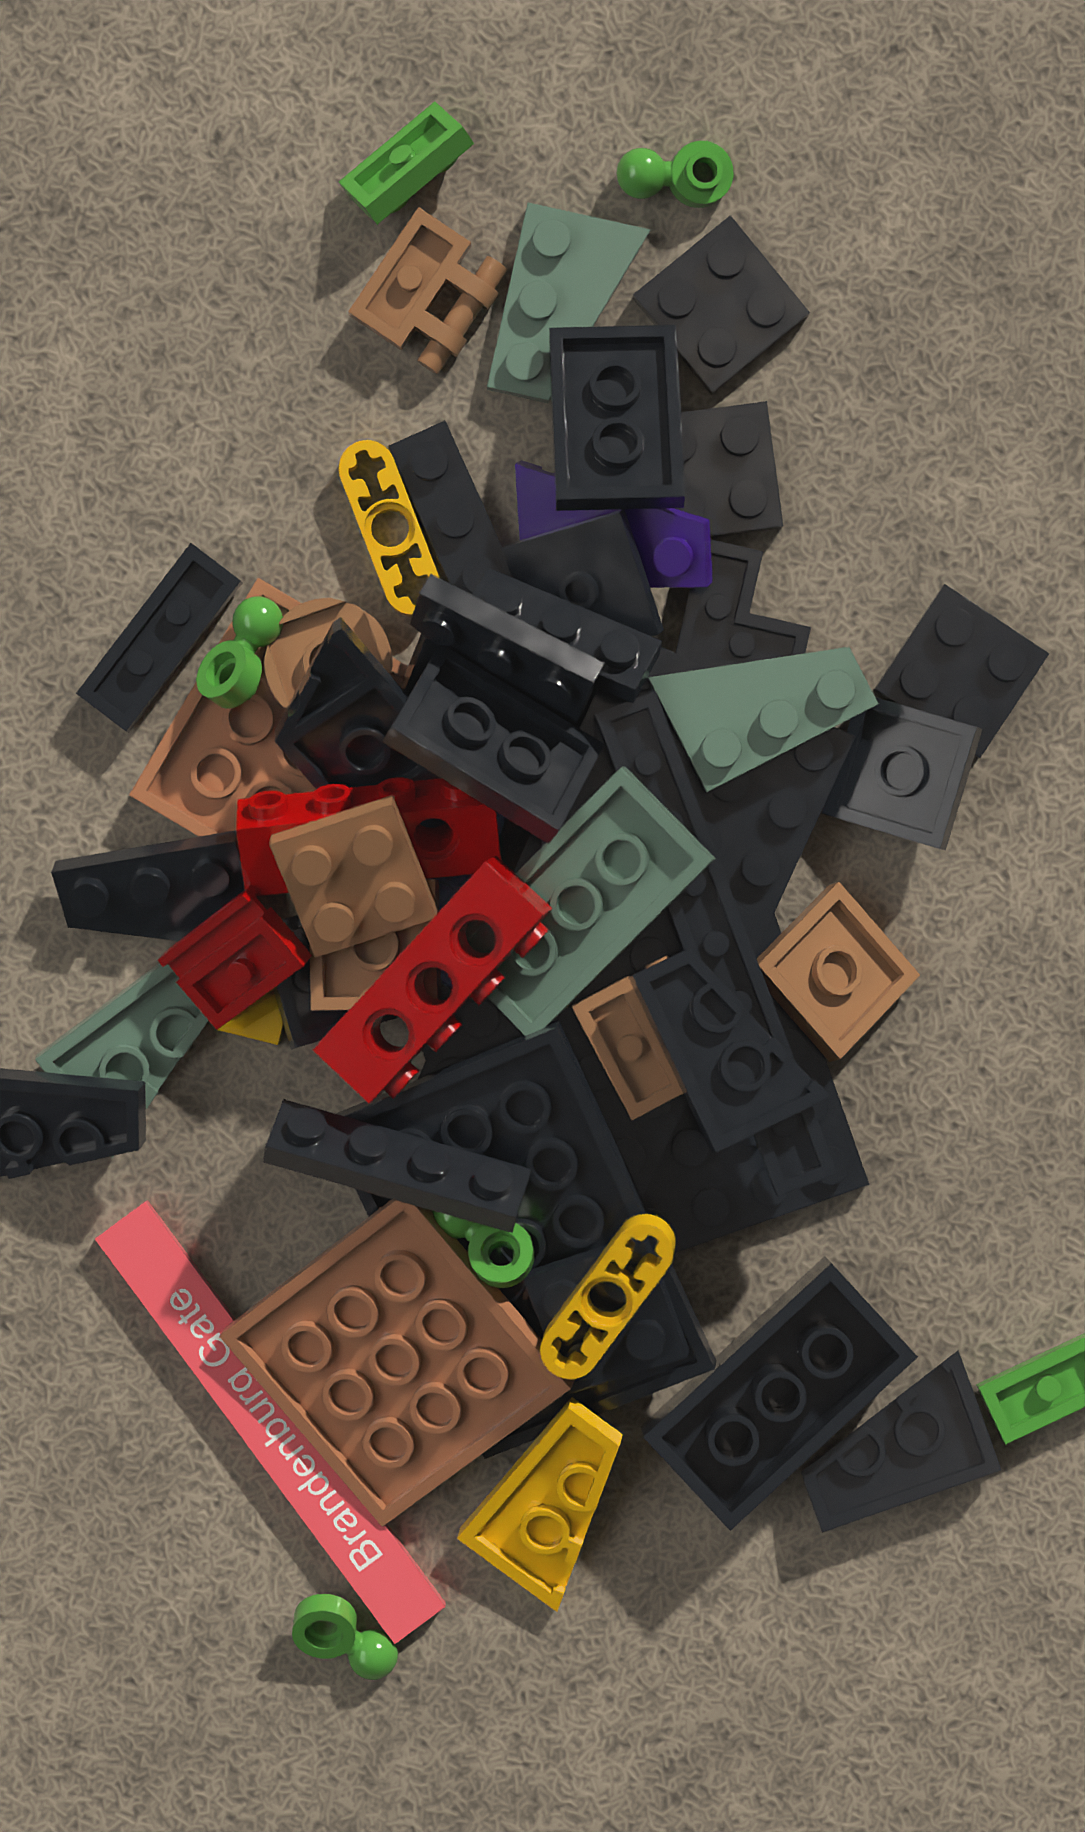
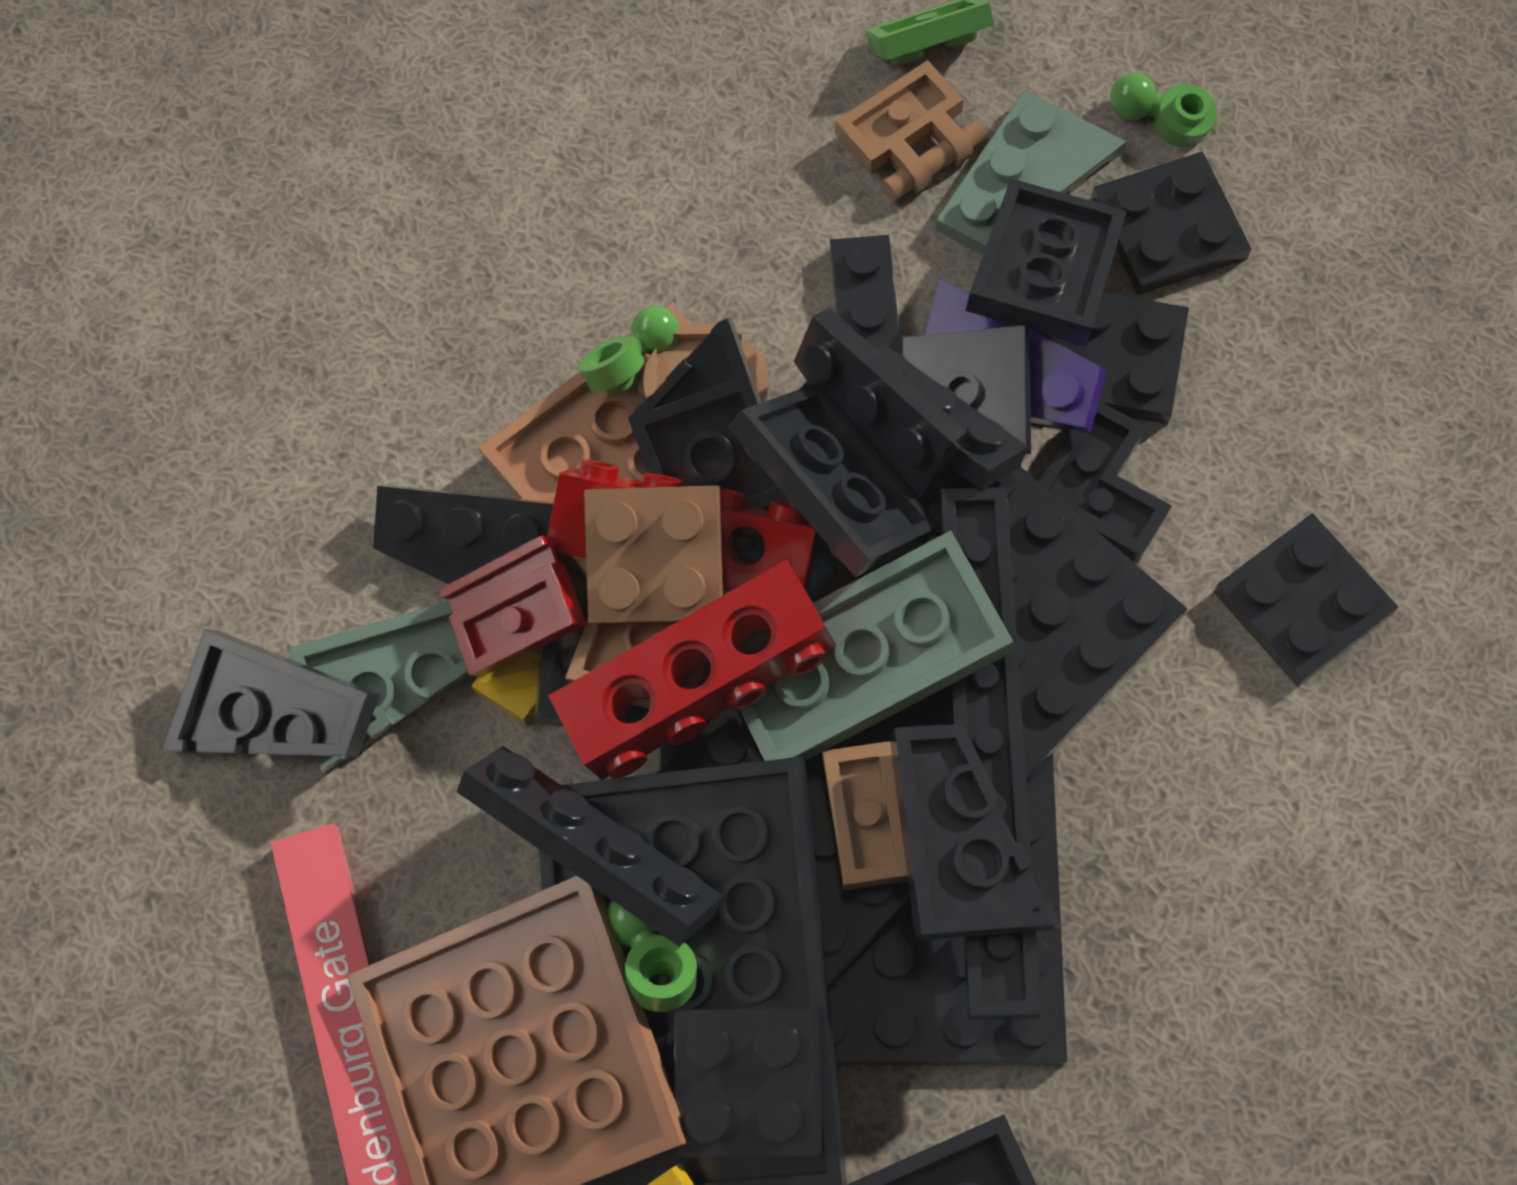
camera: 25 degrees right, 20 degrees down
black plate [76,543,243,733] -> none
yellow beam [339,440,439,617] -> none
yellow beam [540,1214,676,1379] -> none
sand green wing [648,647,878,792] -> none
medium nougat plate [757,882,920,1062] -> none
black plate [822,697,983,851] -> none

